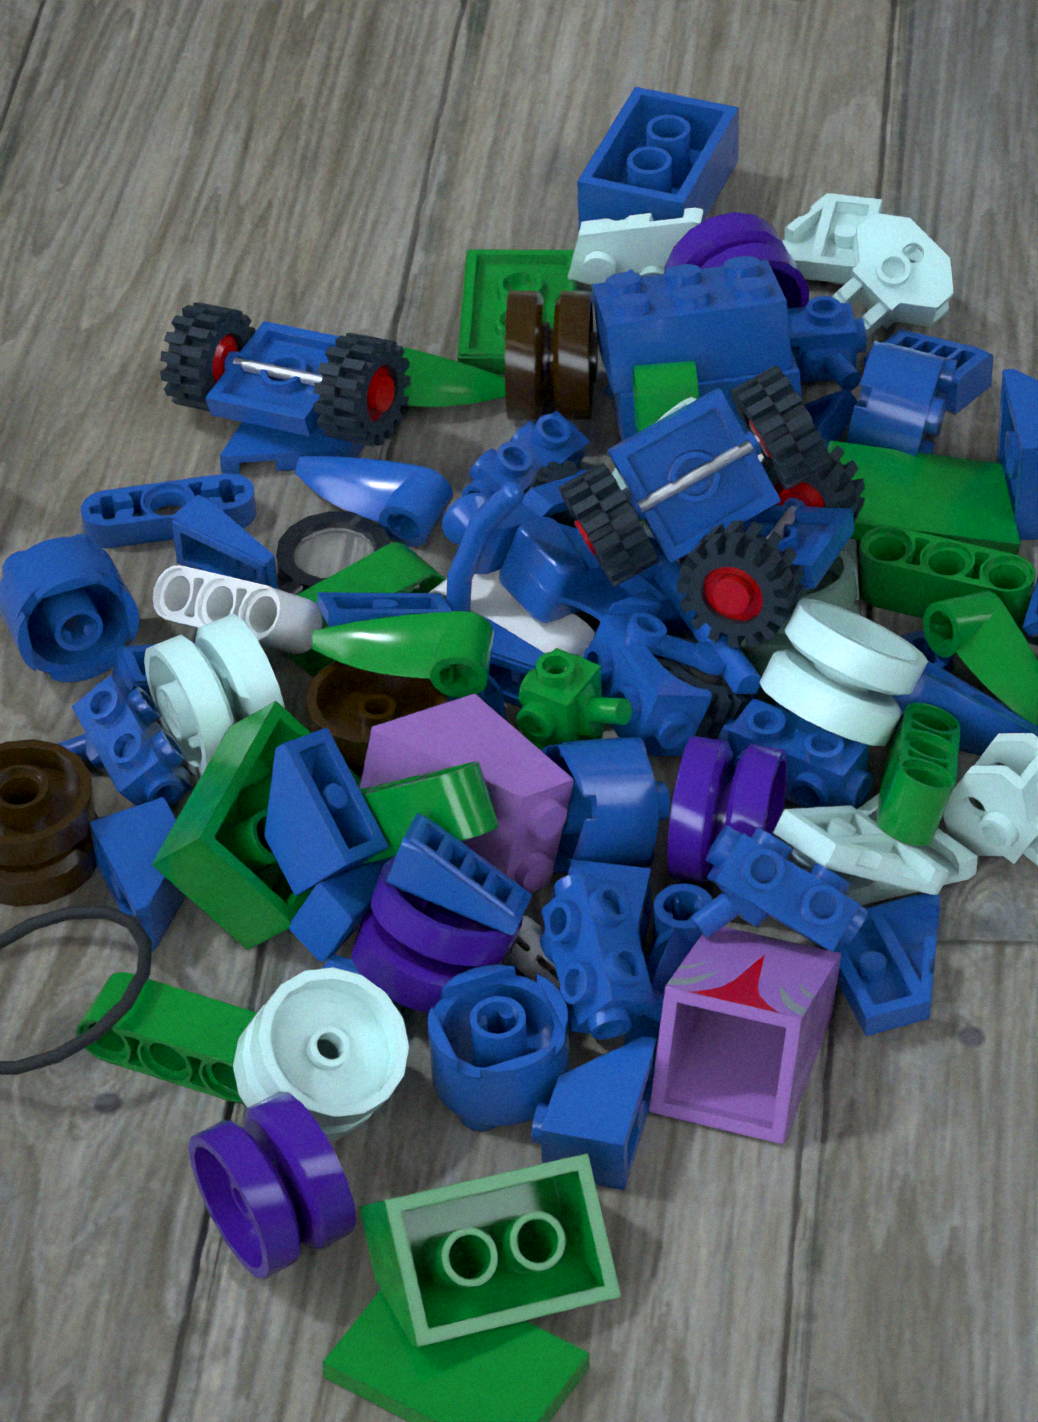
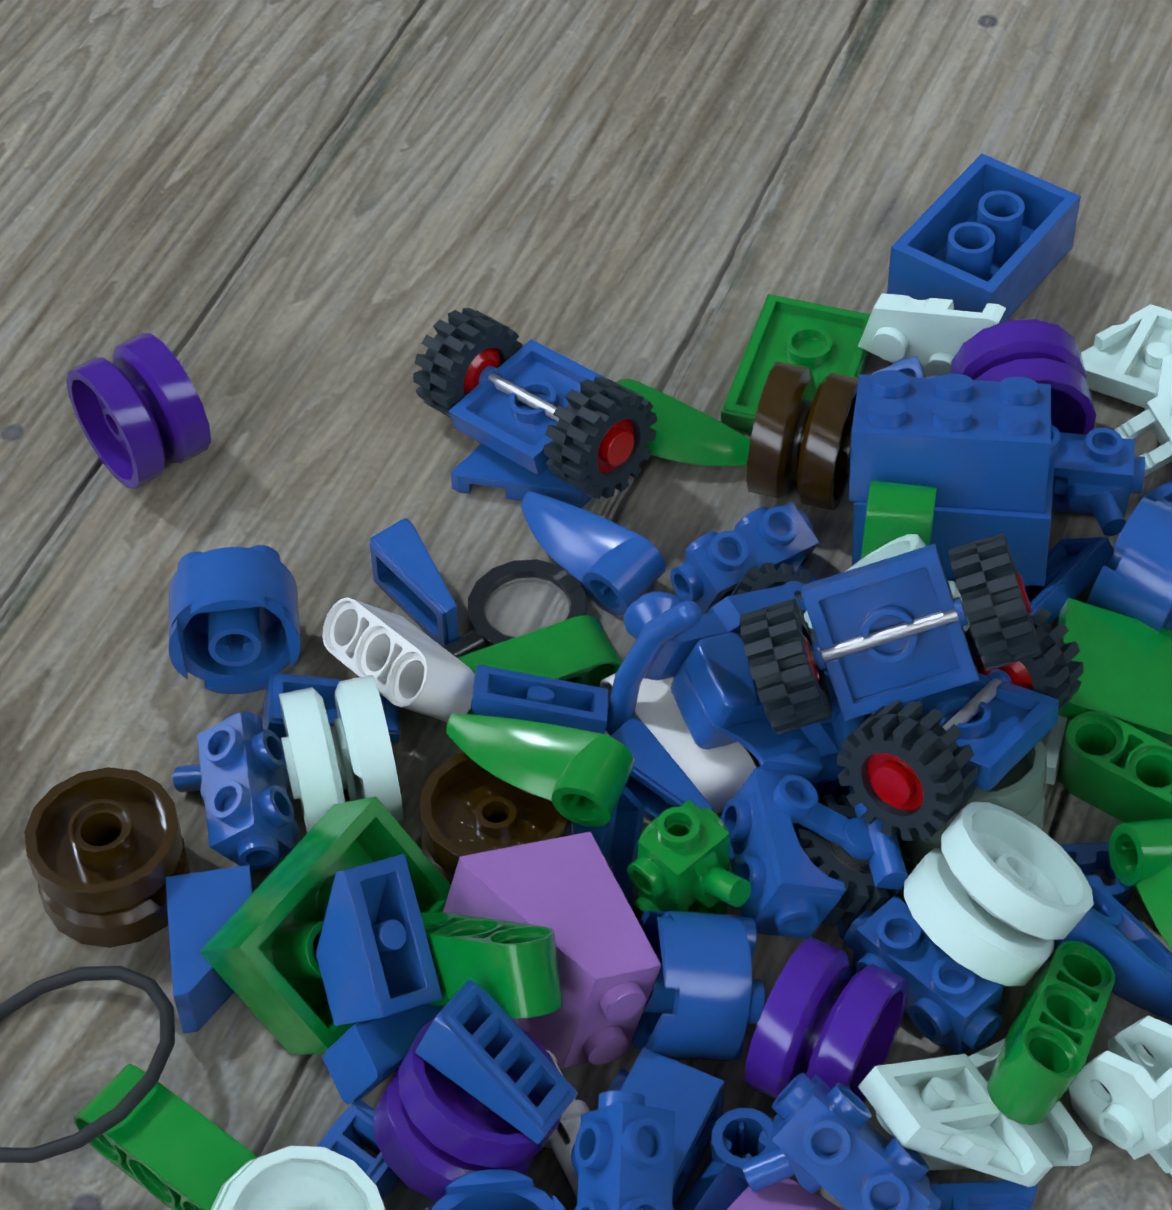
camera: 15 degrees right, 5 degrees up
blue beam [81,473,256,548] -> none

